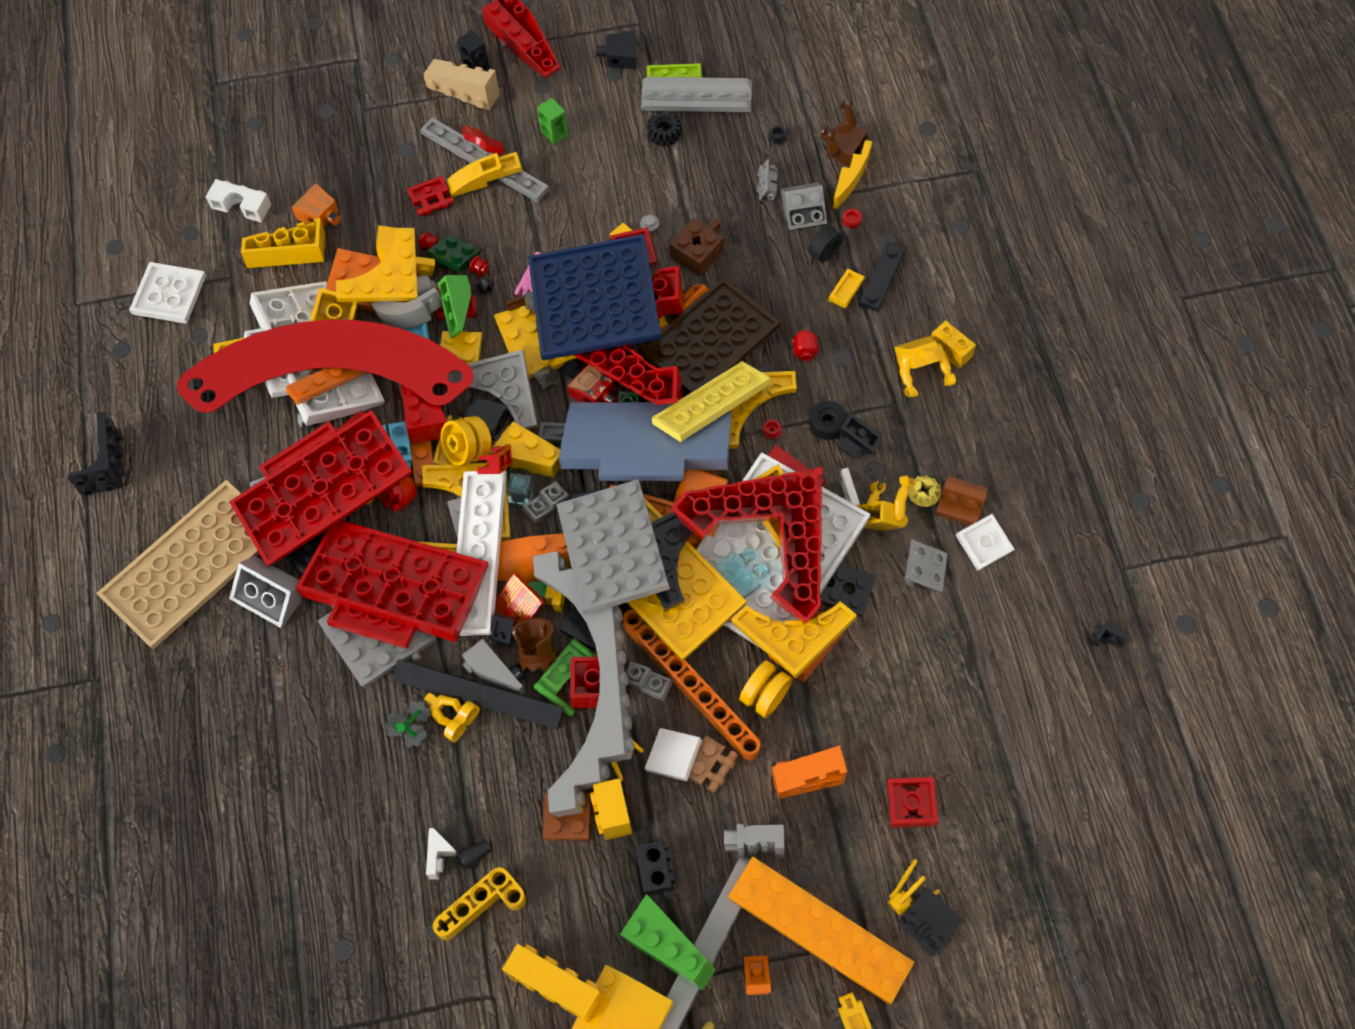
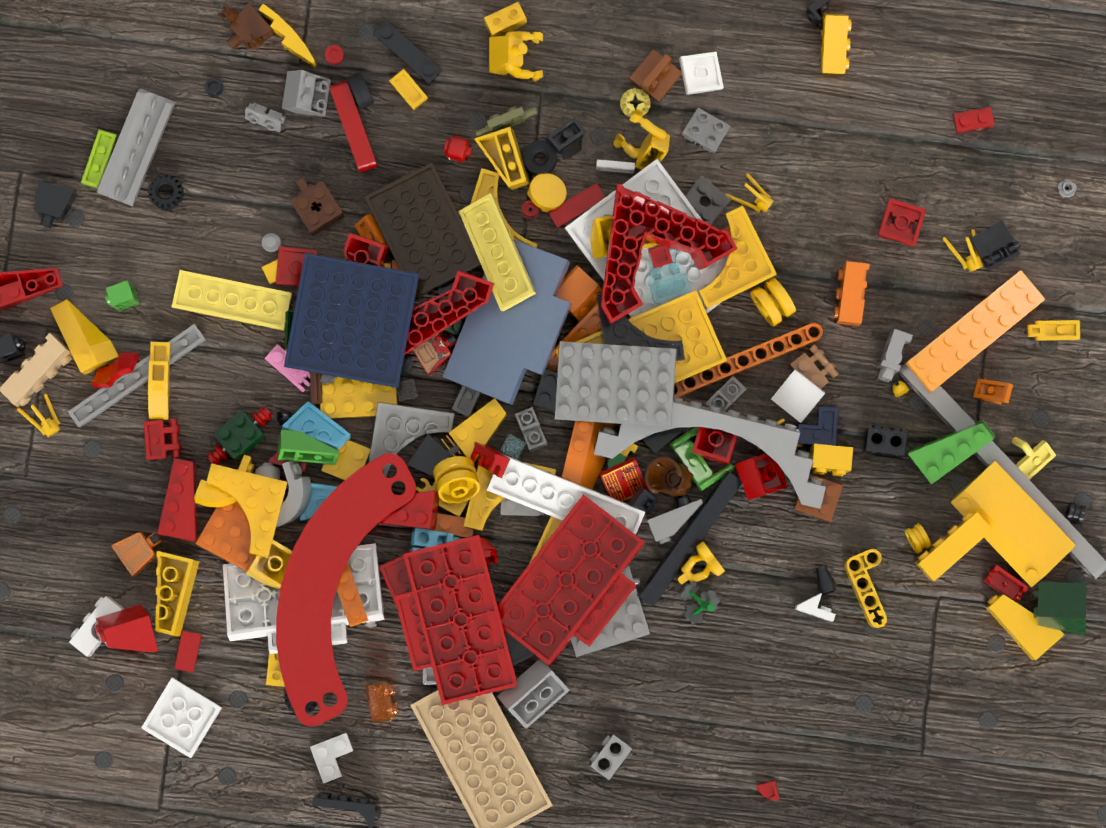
camera: 75 degrees left, 20 degrees up
none -> yellow plant [17,394,61,438]
none -> yellow wedge [50,299,119,375]
none -> red slope [94,604,158,652]
none -> red wedge [157,458,199,542]
none -> light yellow plate [172,270,292,331]
none -> red tile [174,631,202,673]
none -> medium azure wing [282,401,351,450]
none -> white plate [310,733,354,783]
none -> red beam [329,81,378,173]
none -> clear orange slope [365,680,399,724]
none -> yellow wedge [474,127,530,190]
none -> olive plate [475,106,538,138]
none -> yellow tile [527,173,567,212]
none -> light grey brick [590,734,632,780]
none -> red plate [648,245,673,268]
none -> yellow plant [725,173,774,213]
none -> red slope [735,453,788,500]
none -> red tile [756,780,780,800]
none -> dark blue plate [797,406,838,446]
none -> yellow wedge [820,13,851,74]
none -> yellow hinge [892,381,909,397]
none -> yellow wheel [905,523,931,554]
none -> red plate [953,107,995,134]
none -> light grey plate [1058,179,1077,198]

